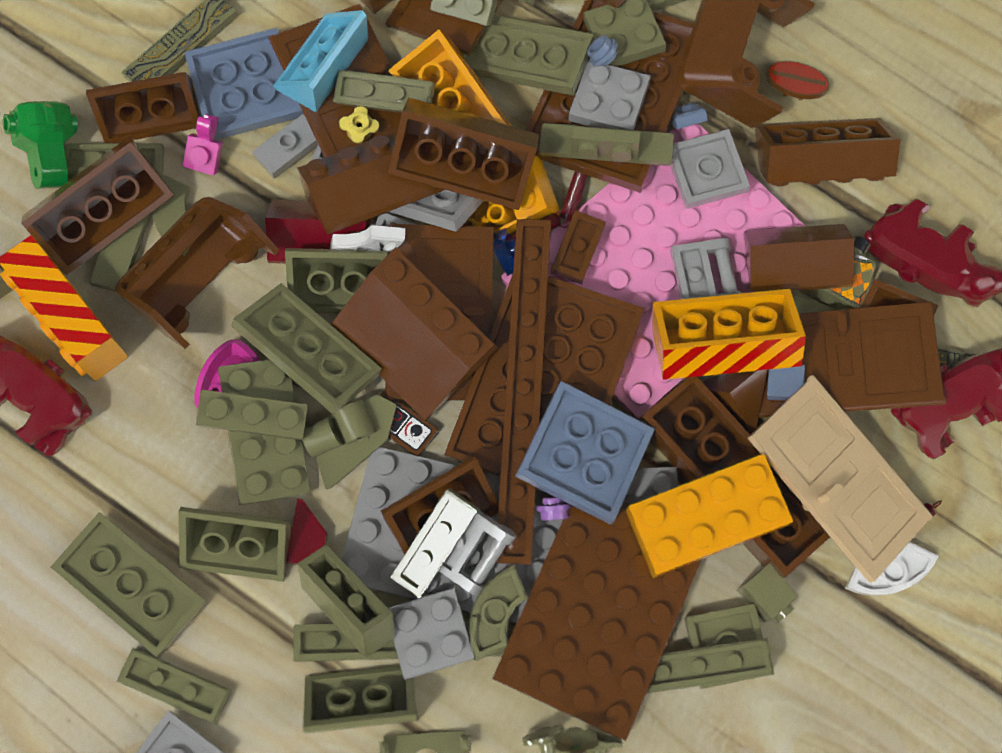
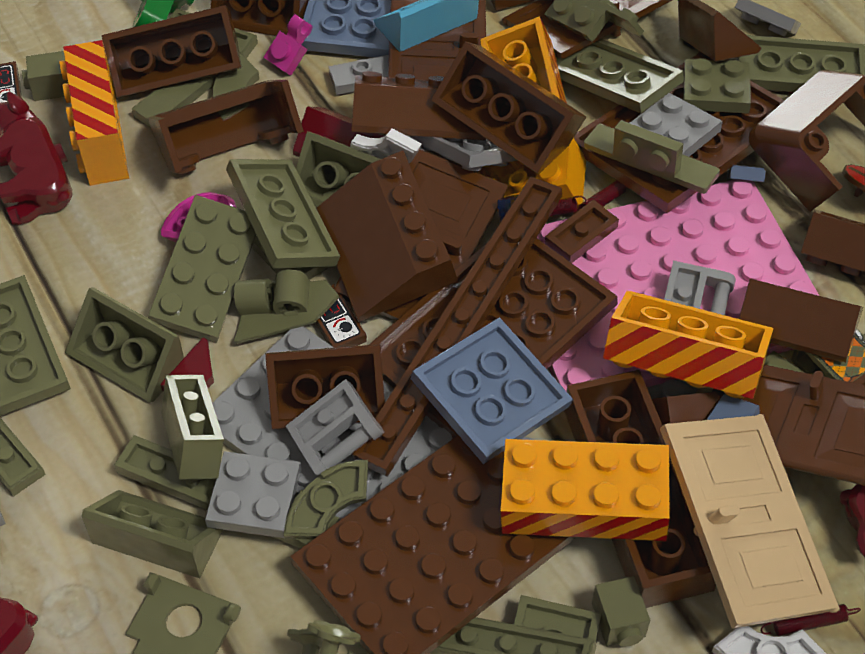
camera: 30 degrees right, 20 degrees down
olive plate [195,389,307,440] -> none
olive tile [333,70,435,113] -> none
light yellow plate [339,106,379,143] -> none
tile [391,488,479,599] -> none
medium lavender plate [536,496,572,520] -> none
sand blue plate [587,35,618,67] -> none
light grey plate [670,129,750,209] -> none

